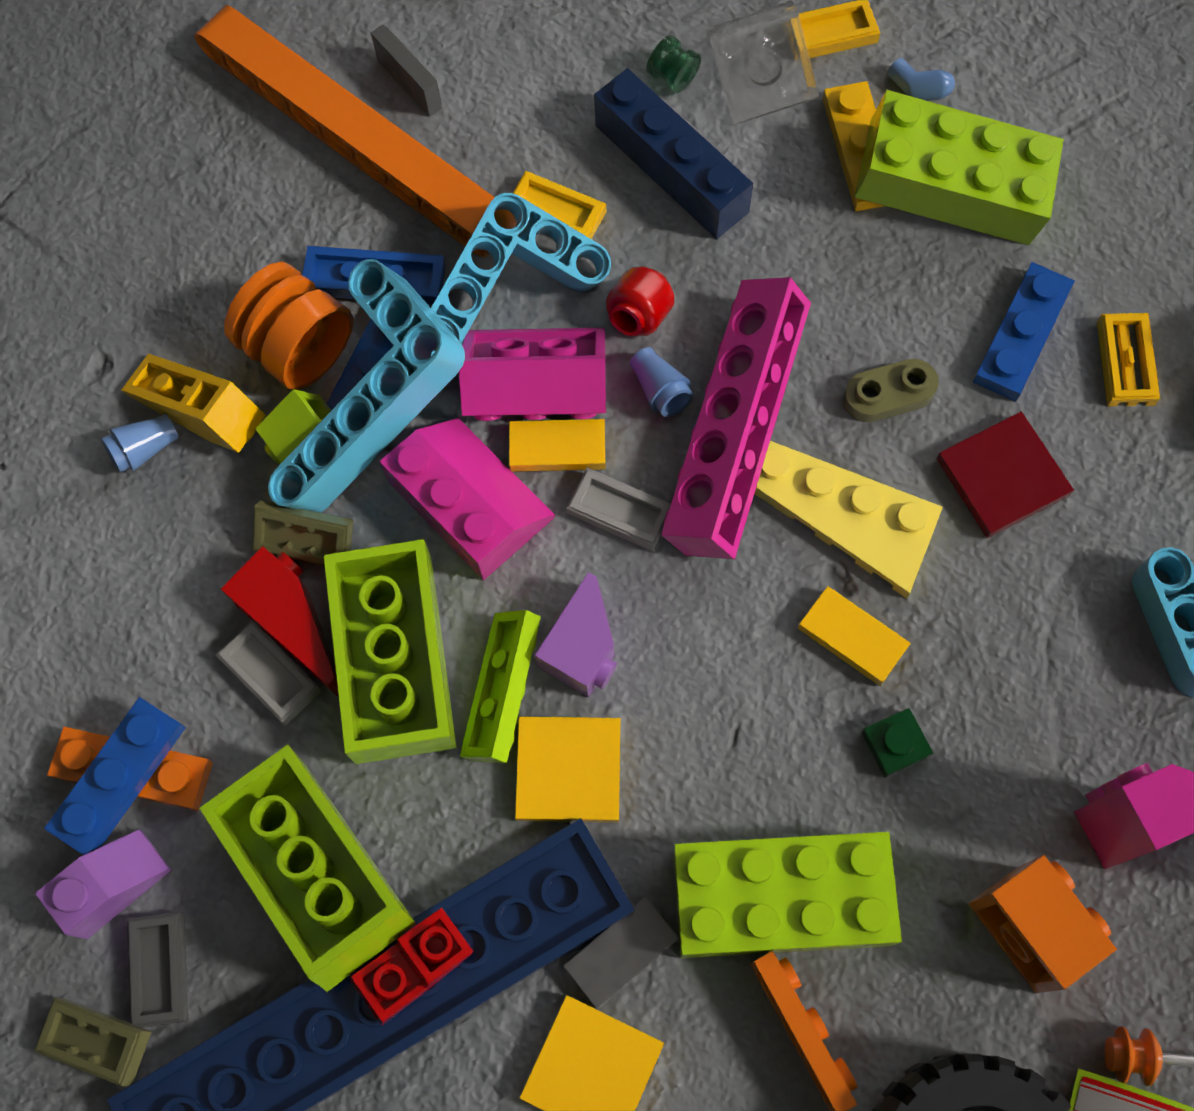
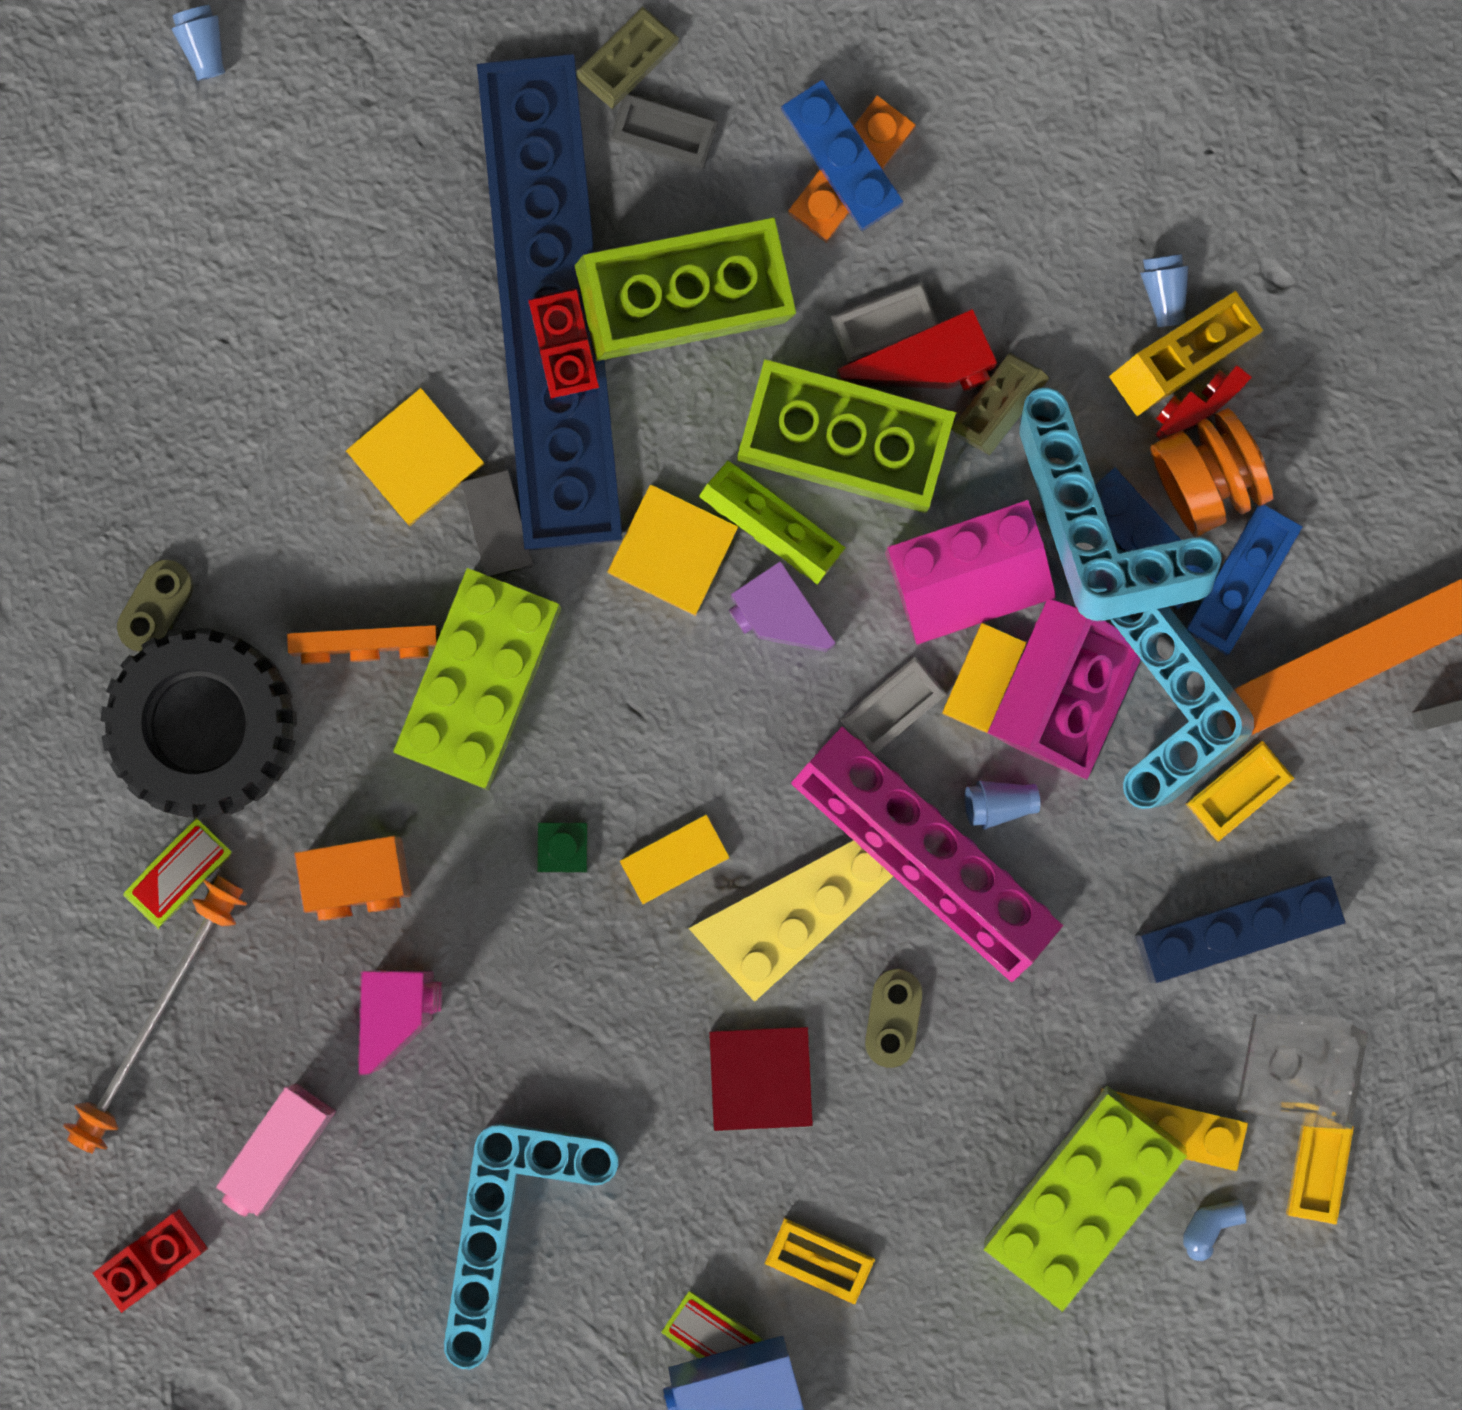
camera: 110 degrees right, 15 degrees up
medium lavender slope [35,830,172,939] -> none
lime brick [255,389,331,464] -> none
red head [606,266,675,336] -> none
clear green wheel [646,35,701,93] -> none
blue plate [973,262,1075,402] -> none
none -> red slope [1155,365,1252,440]

